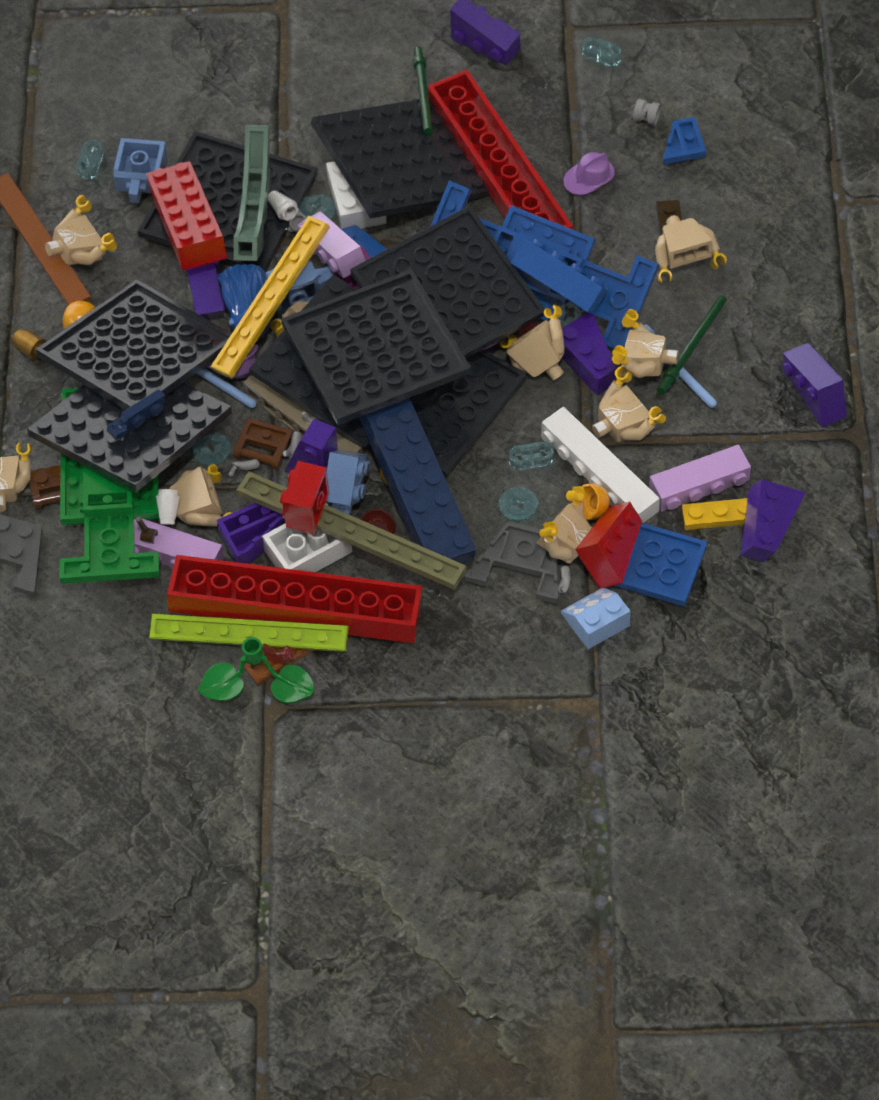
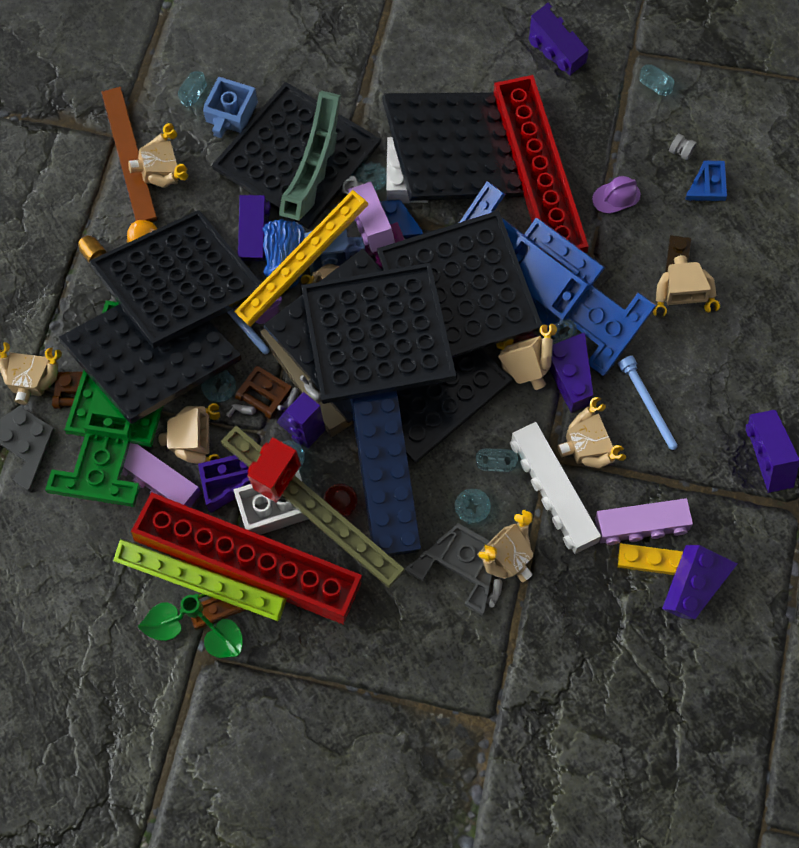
camera: 15 degrees right, 10 degrees up
dark blue hinge [107,390,165,440] -> none
dark brown hand [135,516,158,544] -> none
red brick [146,161,227,271] -> none
white cone [156,489,180,525] -> none
clear red arm [262,643,296,664] -> none
white cone [267,190,298,221] -> none
medium blue hinge [327,449,370,515] -> none
dark green bar [413,47,433,135] -> none
blue brick [511,238,608,314] -> none
light blue slope [561,588,630,649] -> none
red wedge [575,501,642,589] -> none
light orange hair [581,484,610,520] -> none
tan torso [612,309,679,378] -> none
blue plate [614,523,708,607] -> none
dark green bar [657,295,727,395] -> none

